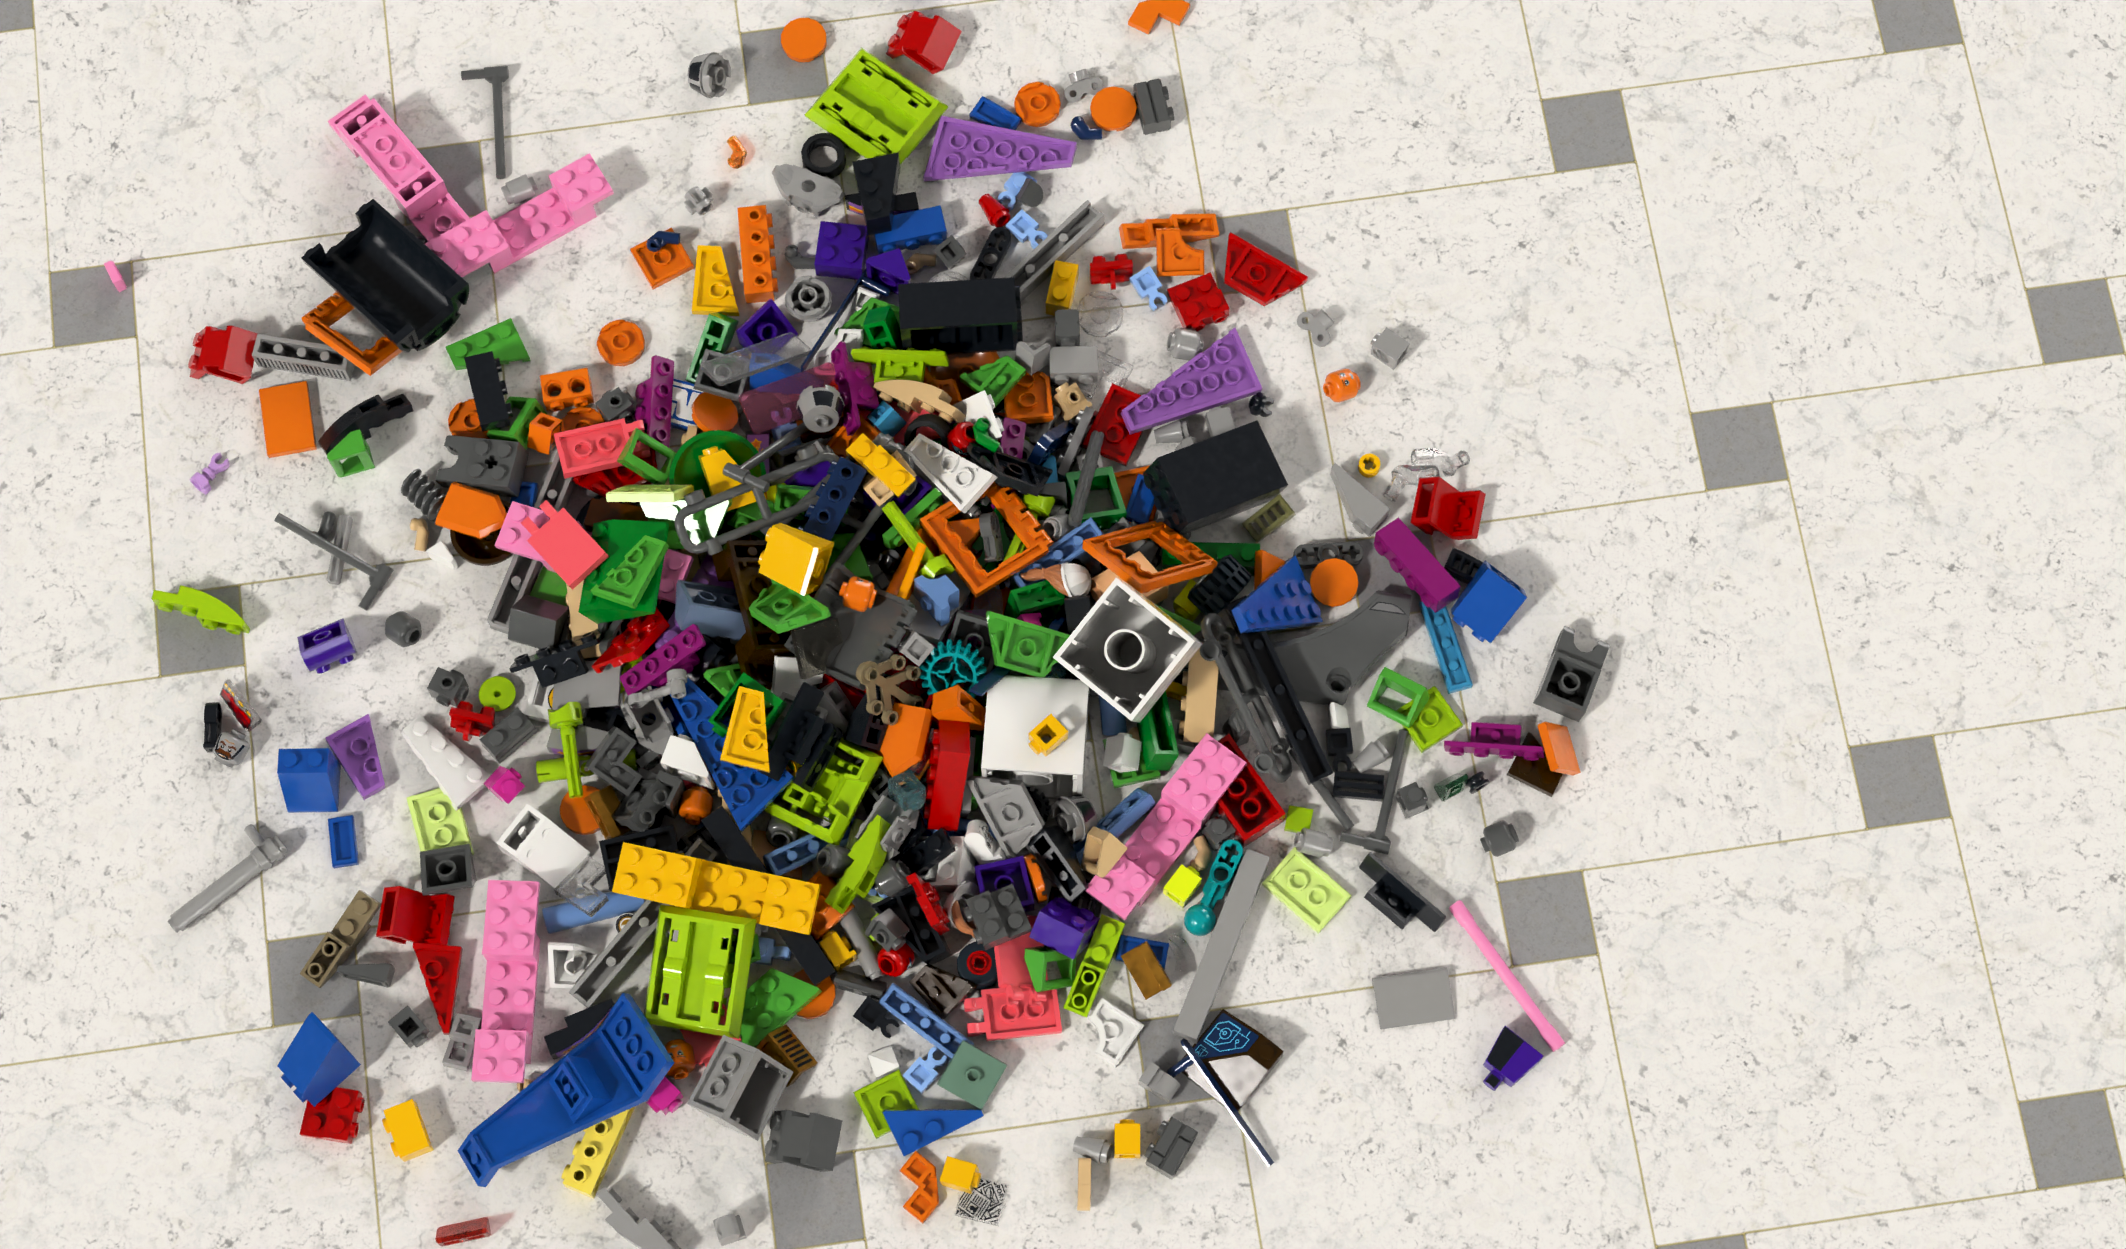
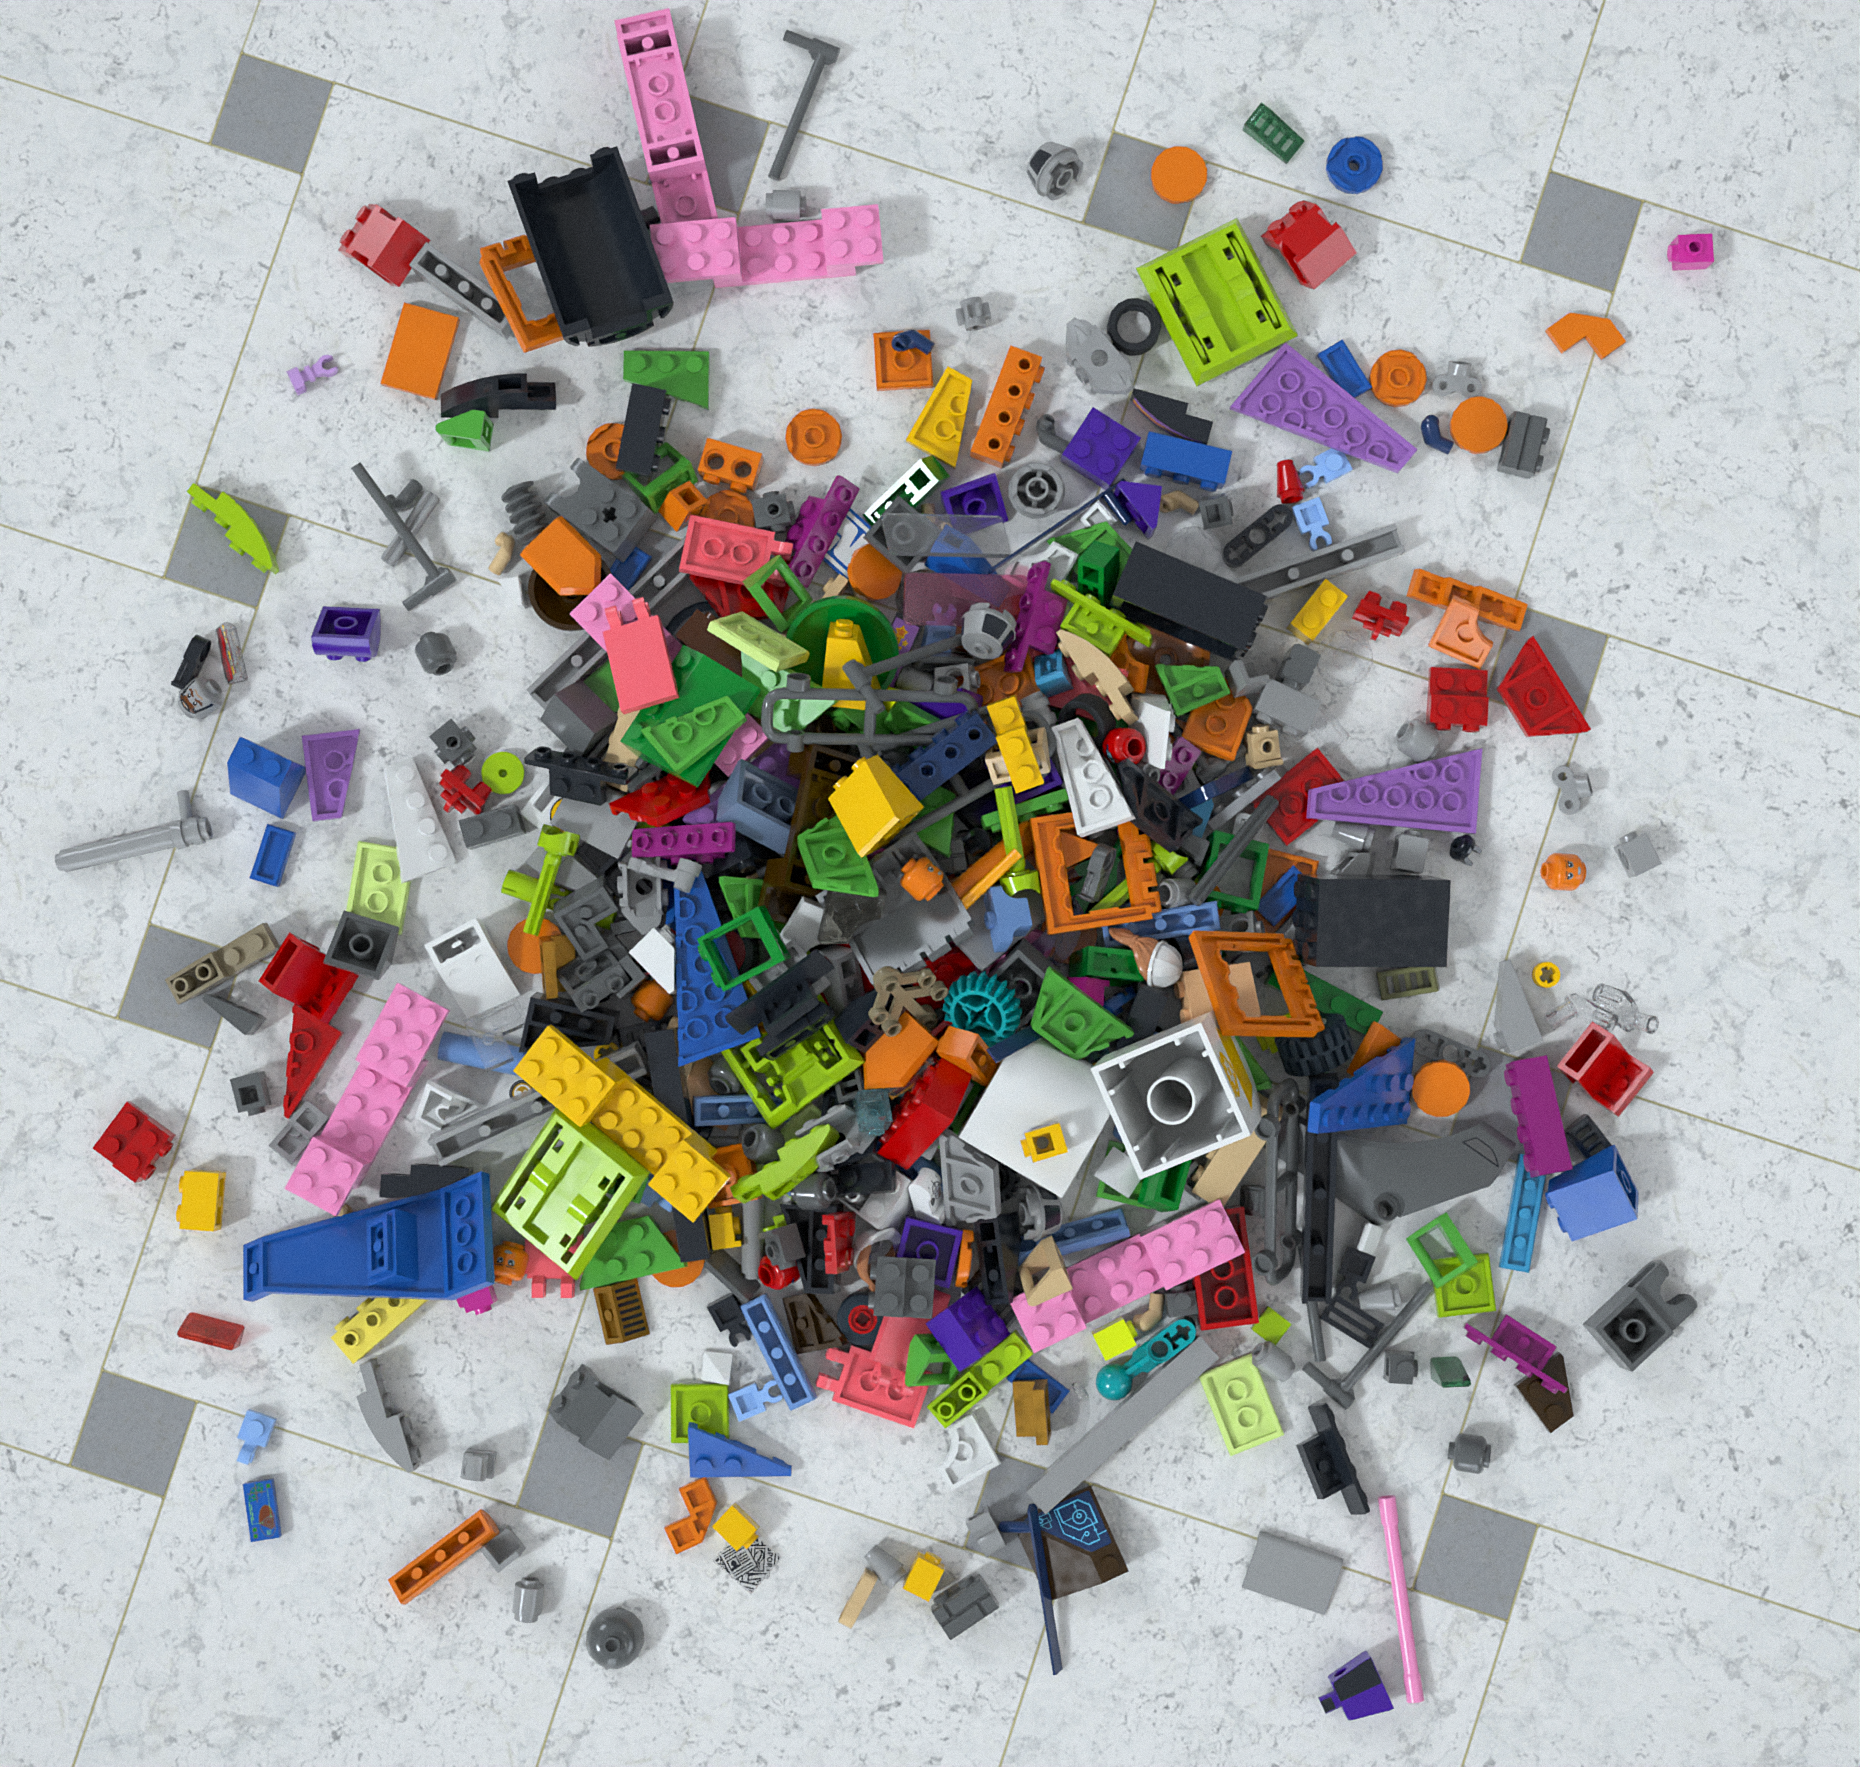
camera: 25 degrees right, 15 degrees up
bright pink tile [104,261,127,292] -> none
blue slope [277,1012,361,1107] -> none
dark pink brick [483,766,525,804] -> none
light grey container [687,1035,793,1141] -> none
yellow wing [720,686,770,773] -> none
clear orange arm [727,135,747,169] -> none
black wedge [852,152,901,236] -> none
light grey brick [897,628,934,666] -> none
sand green plate [937,1040,1007,1110] -> none
green arm [973,417,1000,453] -> none
dark grey tile [1016,178,1043,207] -> none
light blue plate [1129,266,1167,311] -> none
black bush [1464,771,1490,794] -> none
orange tile [1537,722,1581,776] -> none

